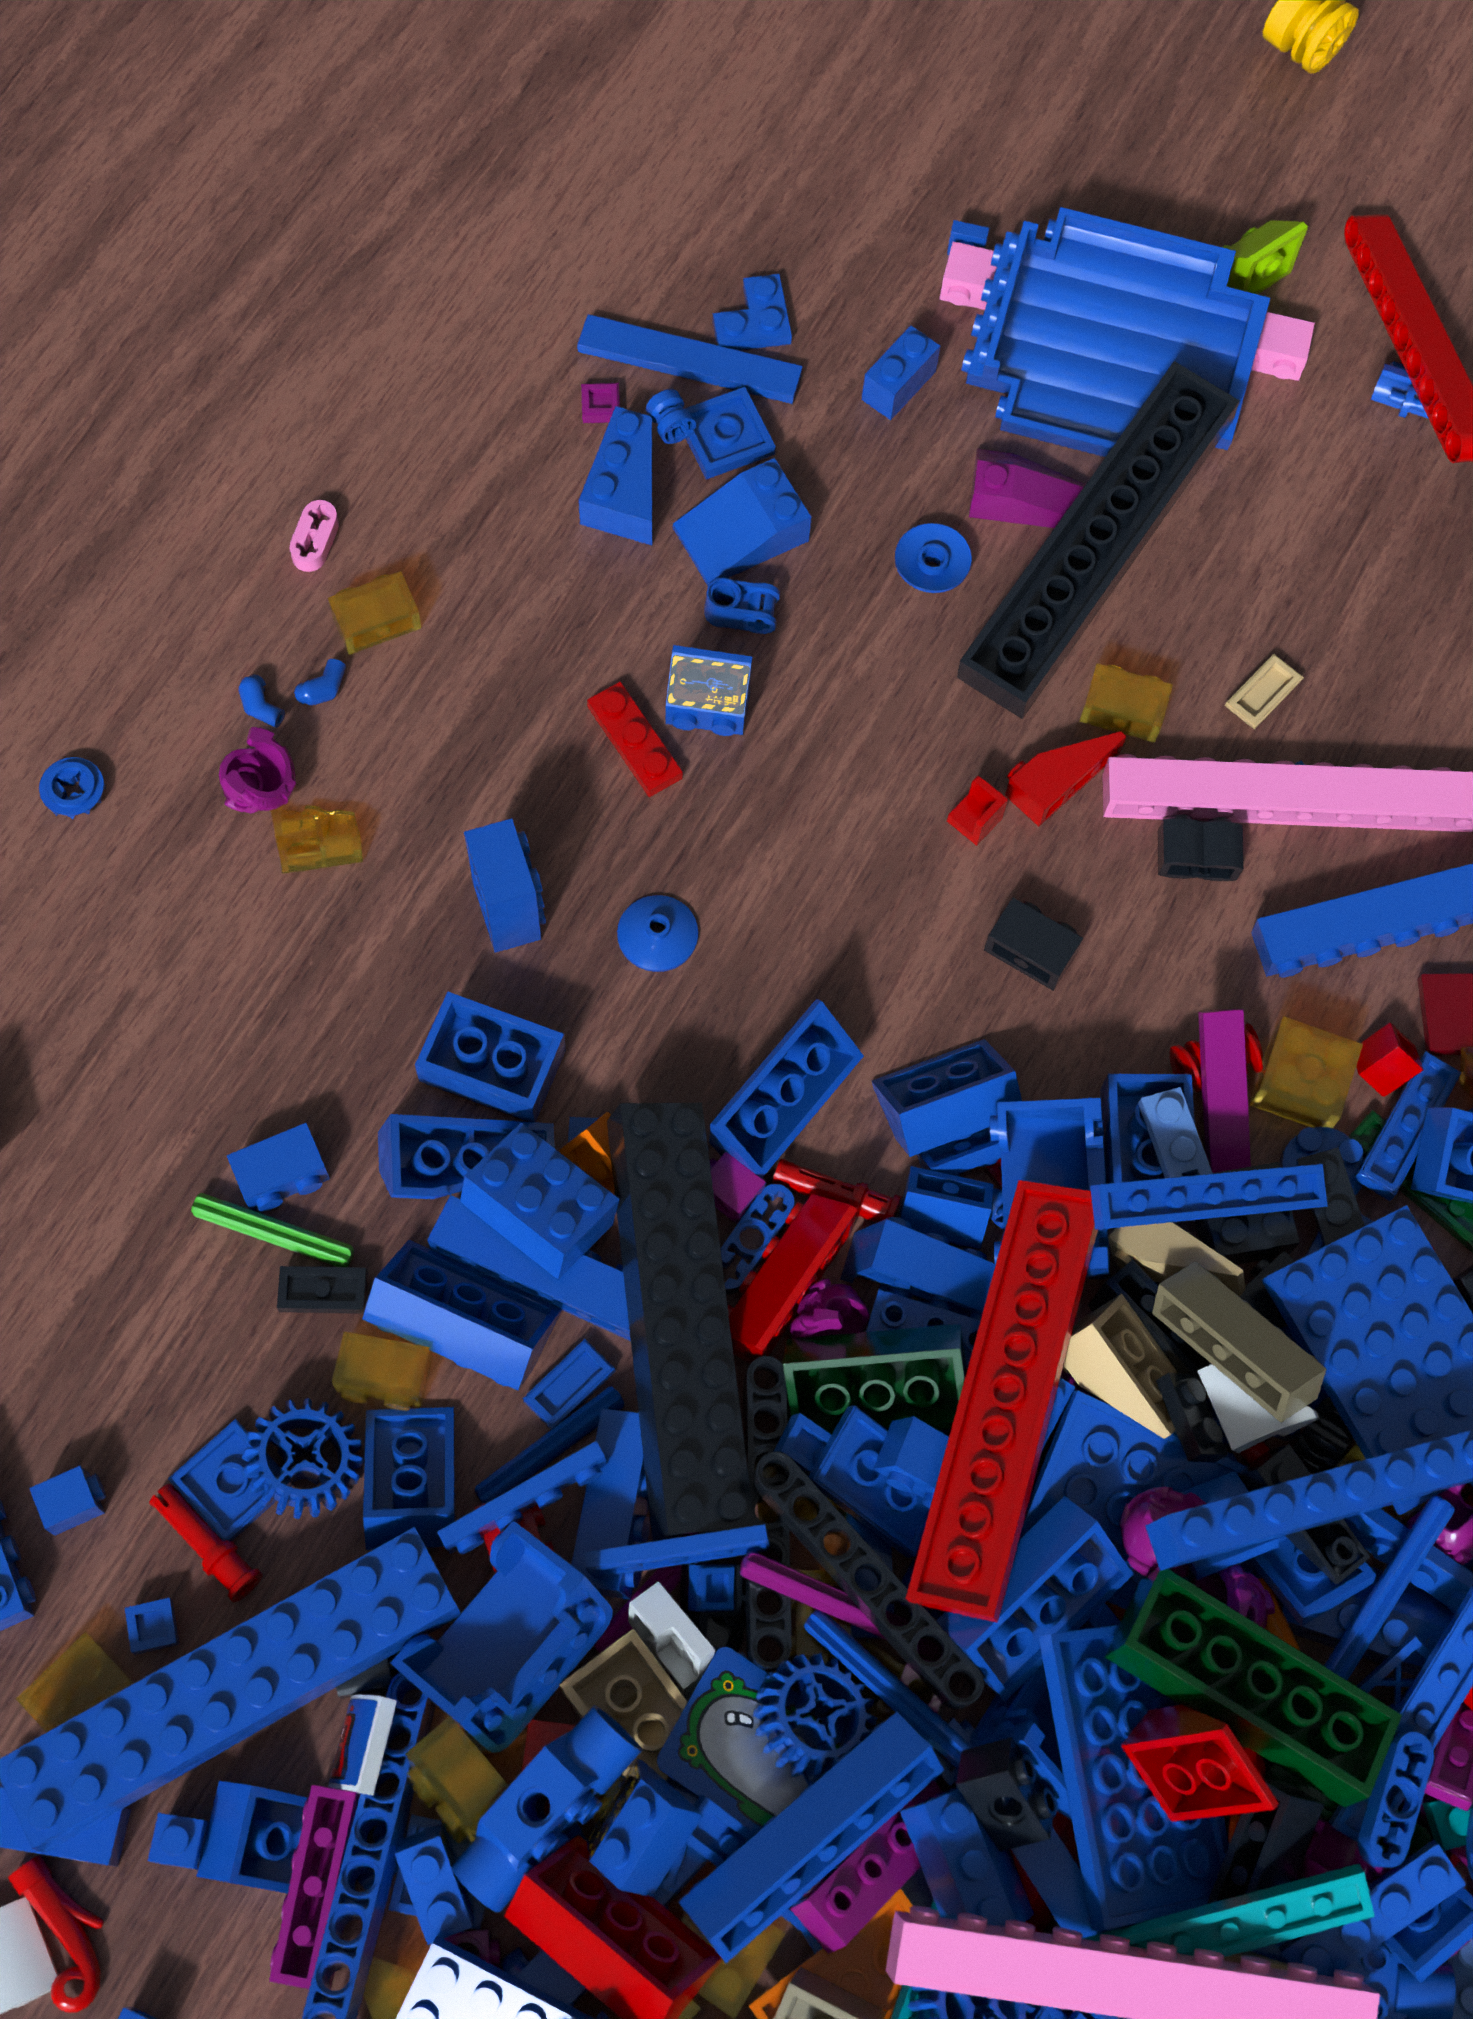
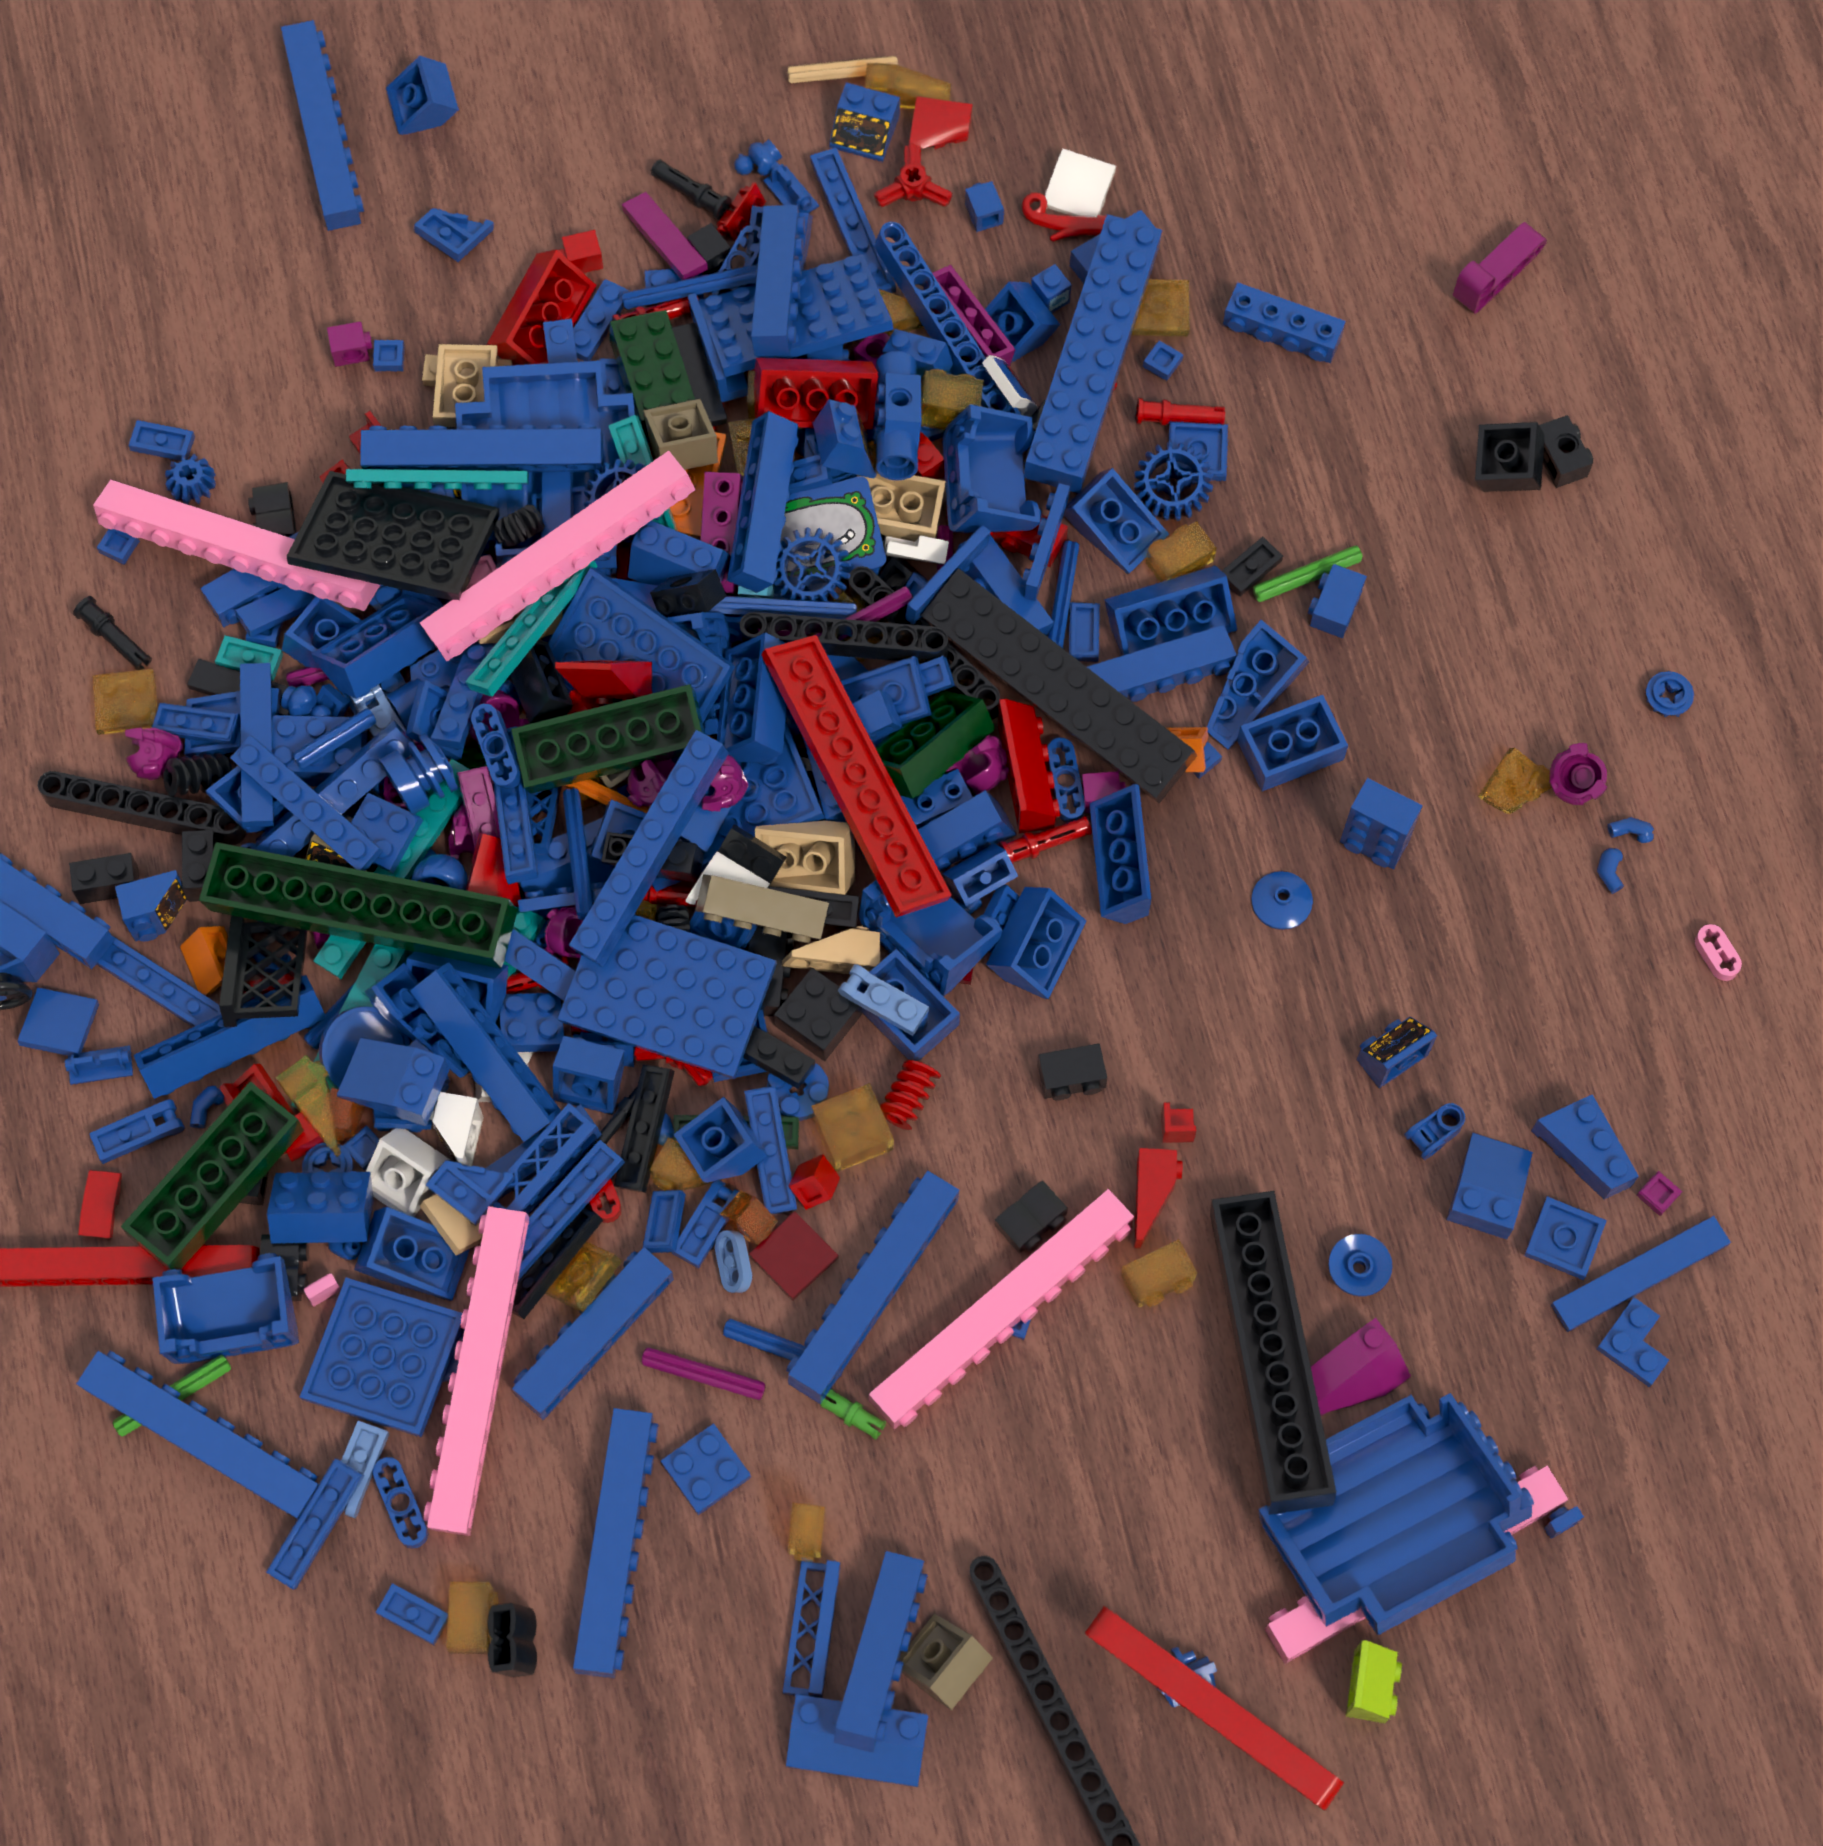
camera: 140 degrees right, 0 degrees up
blue brick [29,1466,106,1536] -> none
clear yellow brick [328,571,421,655] -> none
blue brick [460,1123,620,1280] -> none
red plate [587,681,683,797] -> none
blue wheel [646,389,696,444] -> none
blue brick [862,326,940,420] -> none
blue plate [1090,1164,1328,1230] -> none
magenta tile [1198,1008,1251,1173] -> none
tan tile [1225,654,1304,729] -> none

